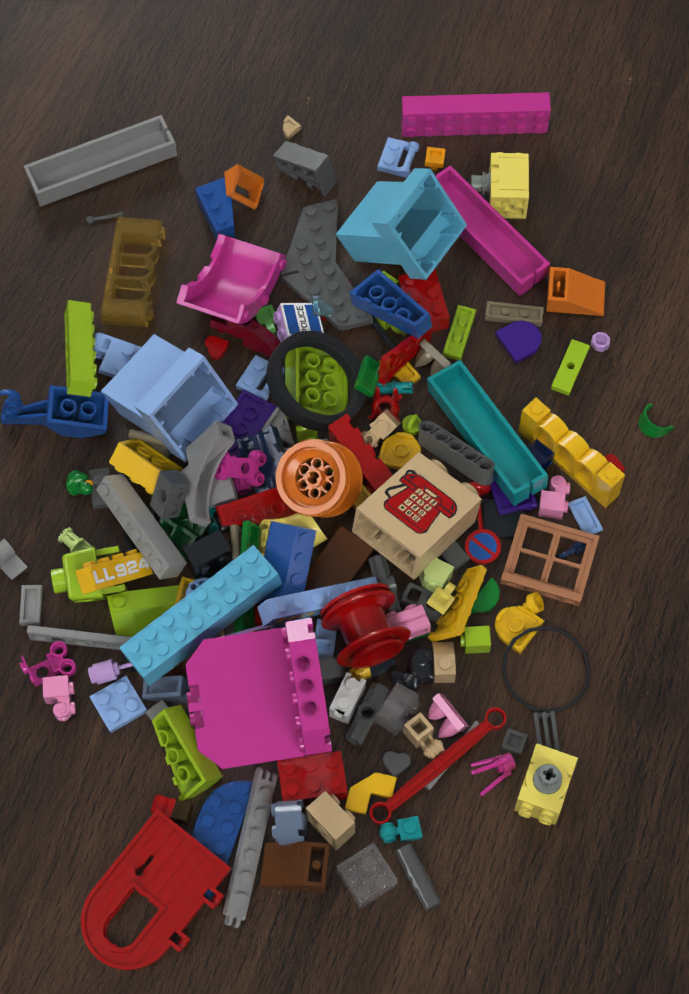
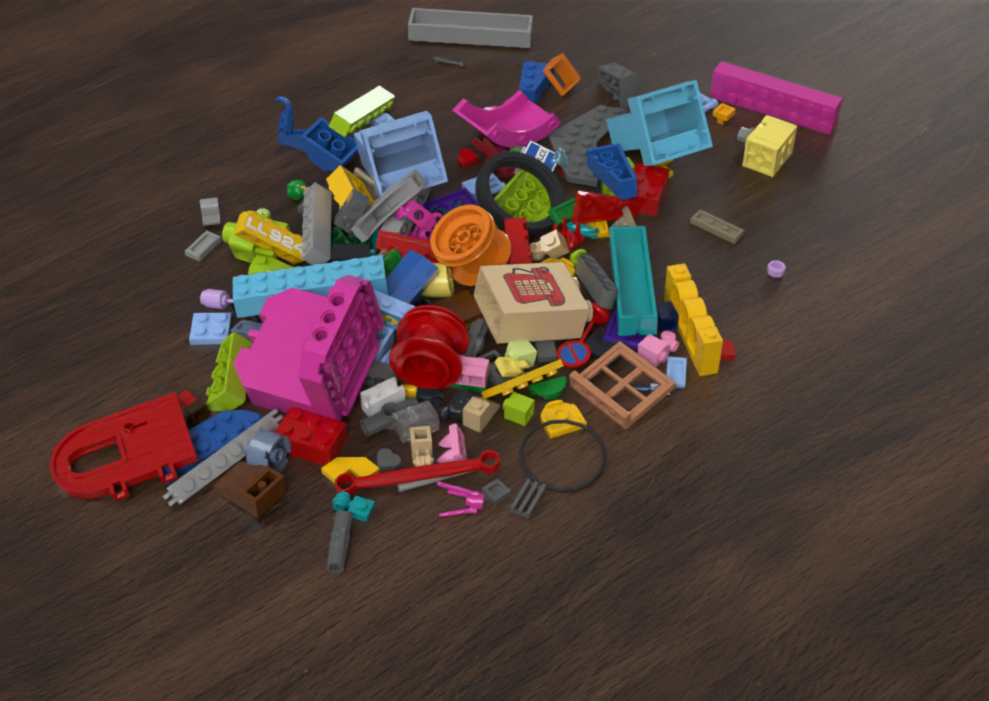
camera: 30 degrees right, 20 degrees down
dark pink piece [19,641,76,687] -> none
light grey tile [27,625,132,650] -> none
bright pink brick [42,675,76,722] -> none
clear yellow fence [101,217,166,327] -> none
tan tile [283,115,301,140] -> none
tan brick [306,791,355,851] -> none
clear brick [336,843,398,909] -> none
dark pink piece [436,166,550,296] -> none
lime tile [443,305,476,360] -> none
dark purple tile [495,321,541,364] -> none
light yellow piece [514,743,578,825] -> none
yellow tile [523,592,544,614] -> none
orange slope [546,267,605,316] -> none
lime tile [551,339,590,396] -> none
green helmet [638,403,674,438] -> none

